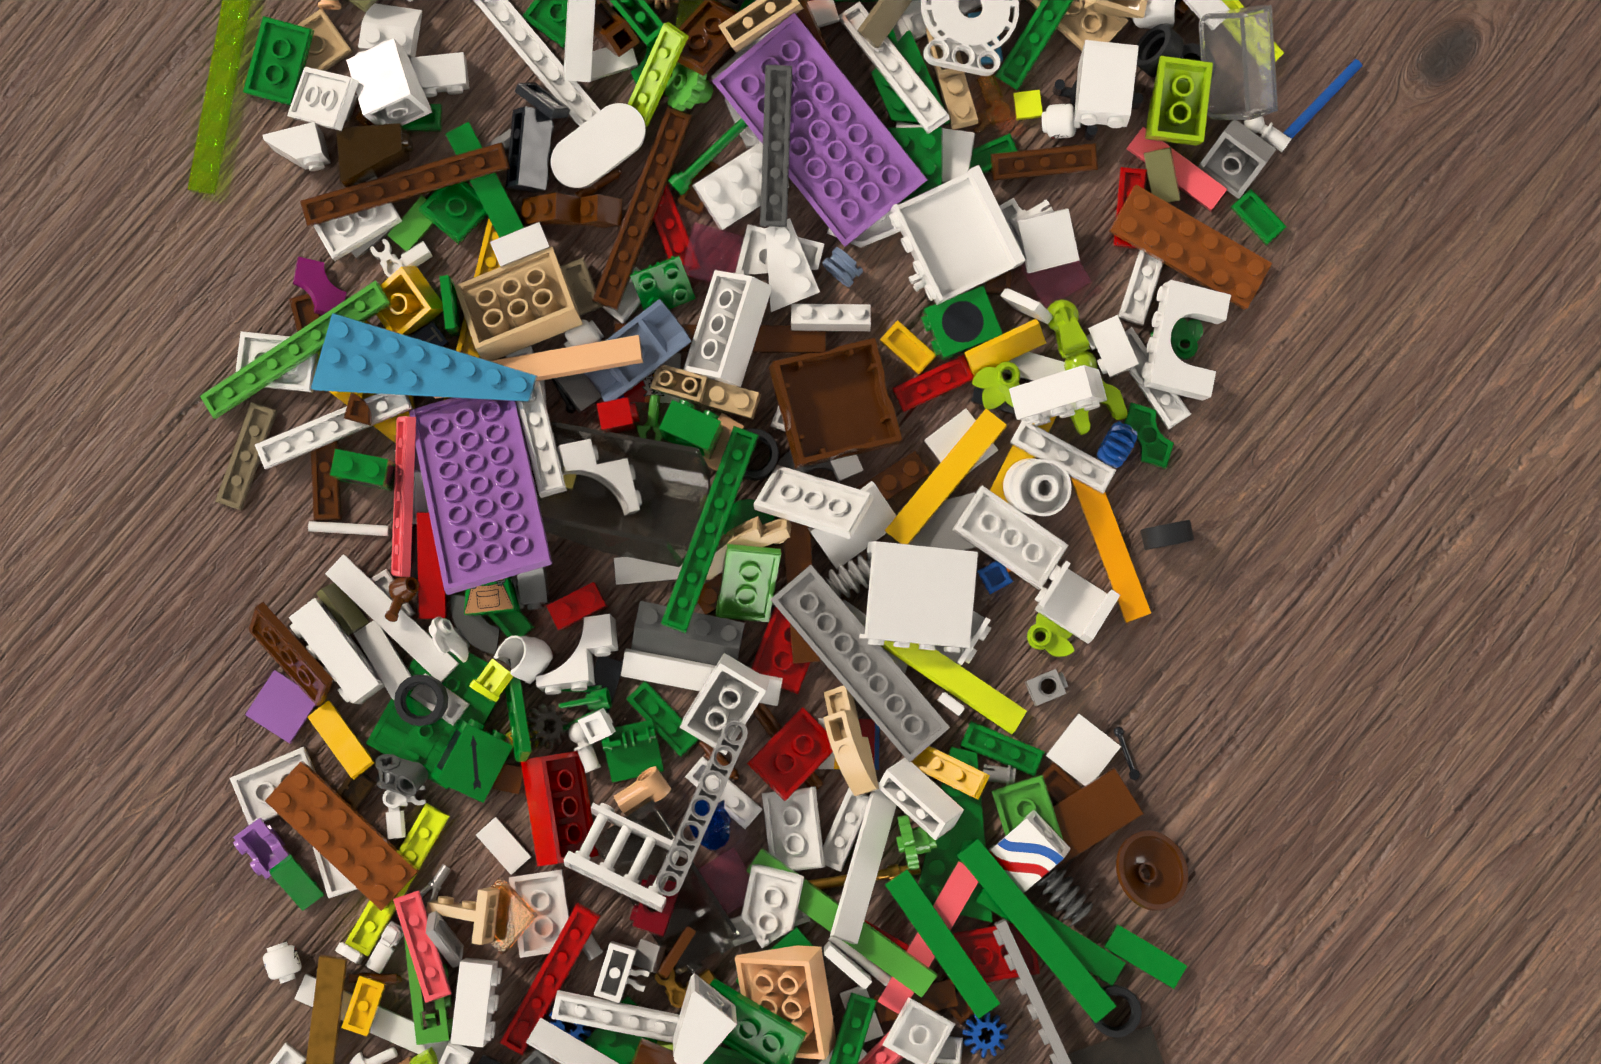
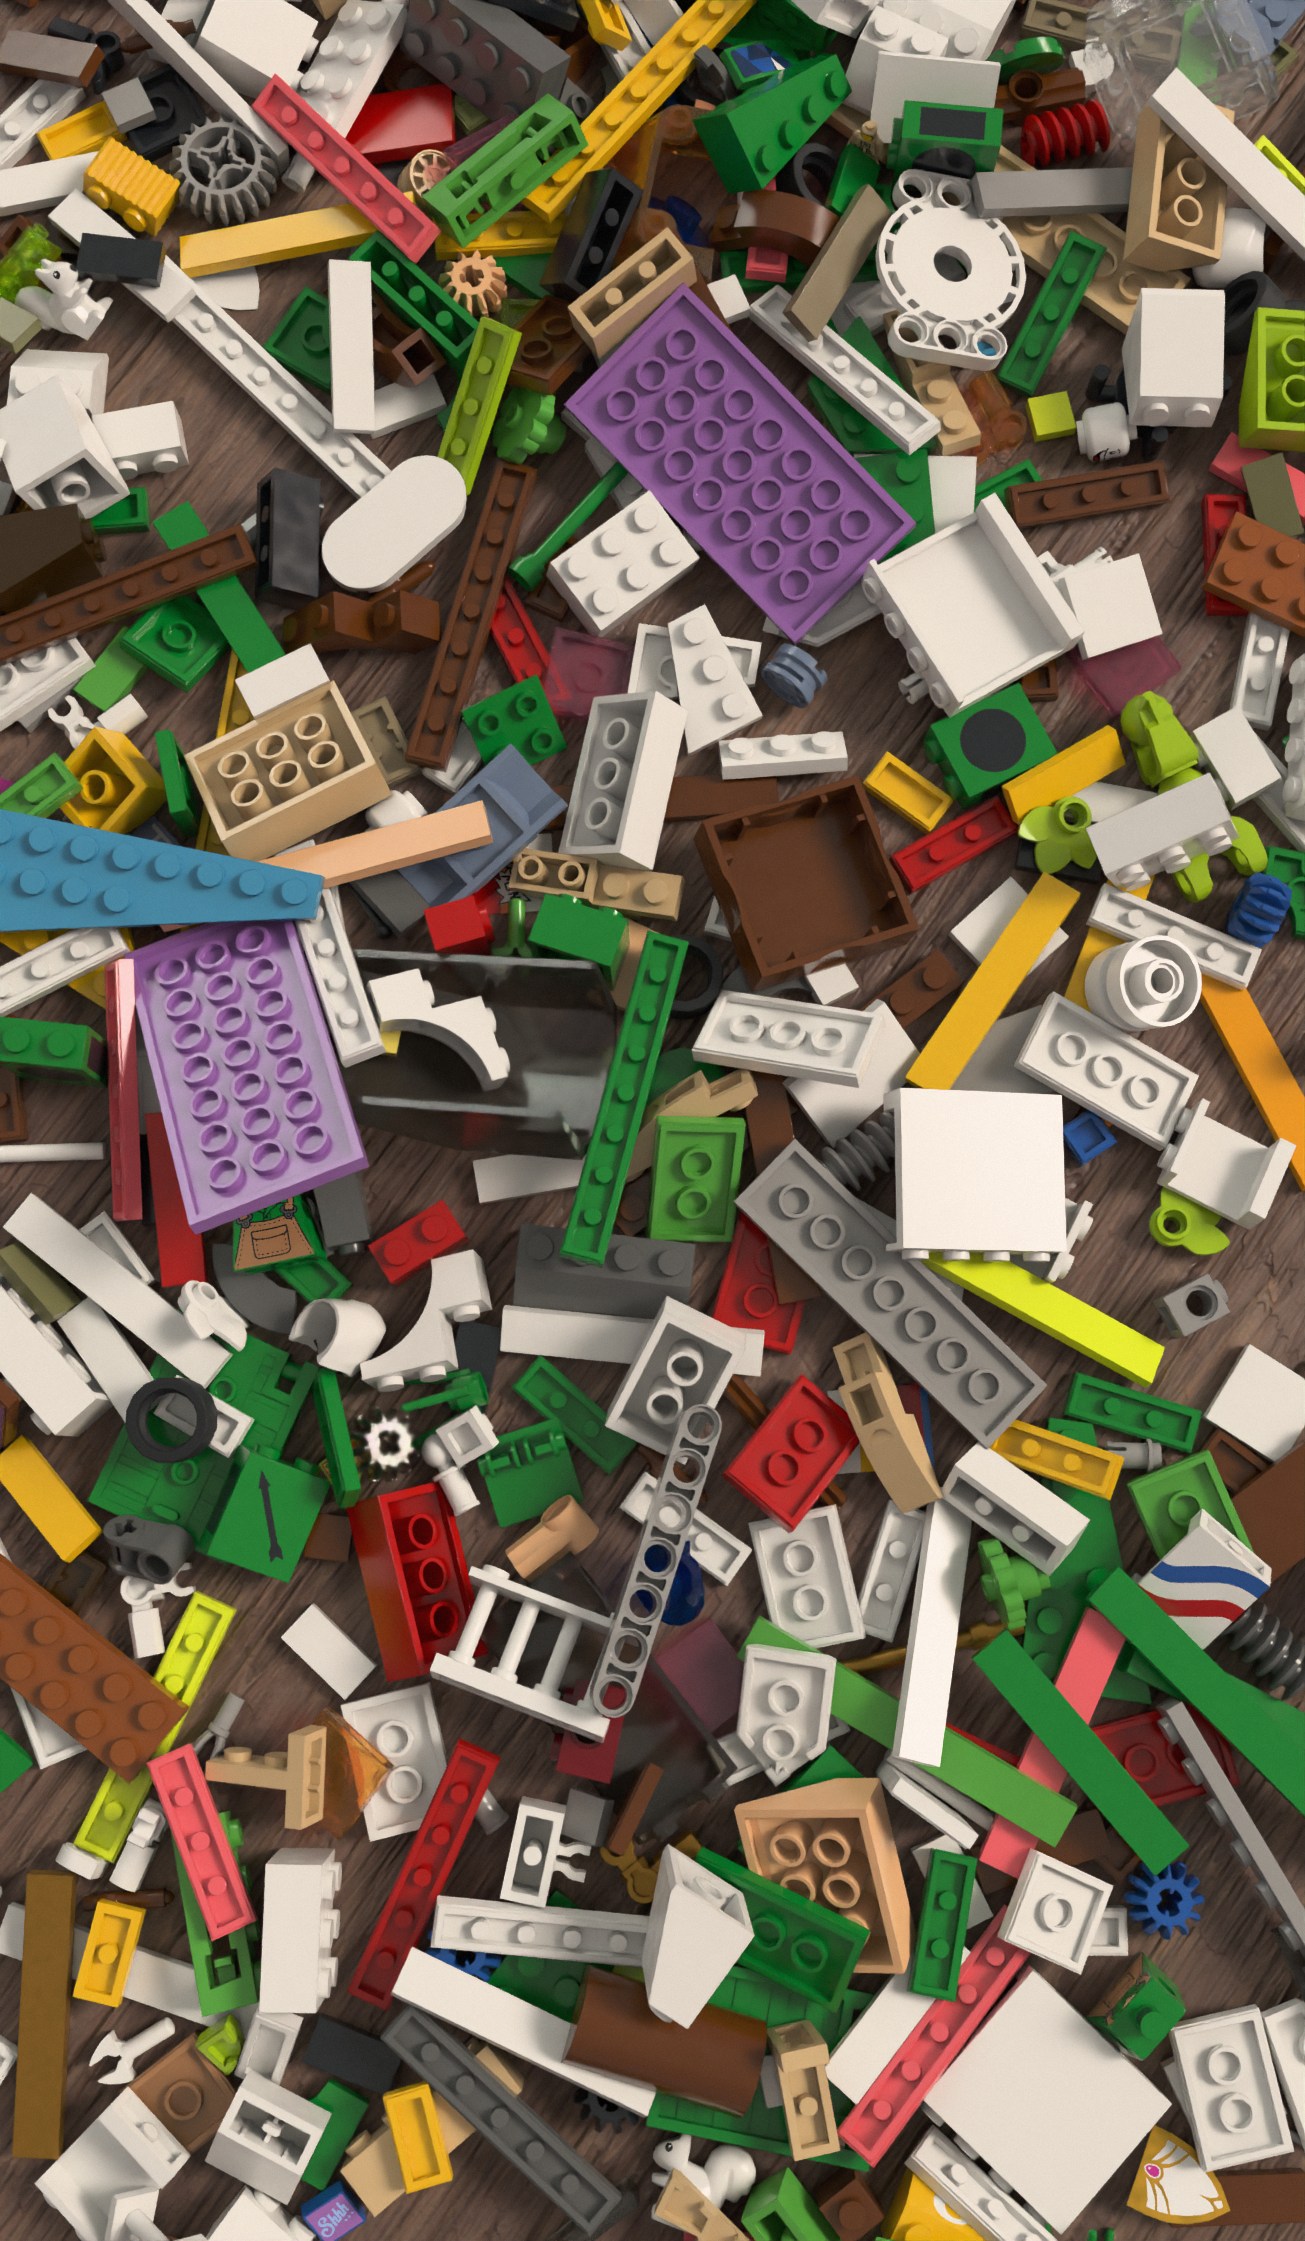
camera: 10 degrees left, 5 degrees down
reddish brown tile [344,393,372,426] -> none
reddish brown bar [385,577,419,622] -> none
light grey tile [425,911,464,968] -> none
neon yellow tile [469,659,513,702] -> none
black tile [514,82,571,119] -> none
dark grey tile [760,65,792,227] -> none
white tile [937,692,965,716] -> none
white tile [1000,288,1053,324] -> none

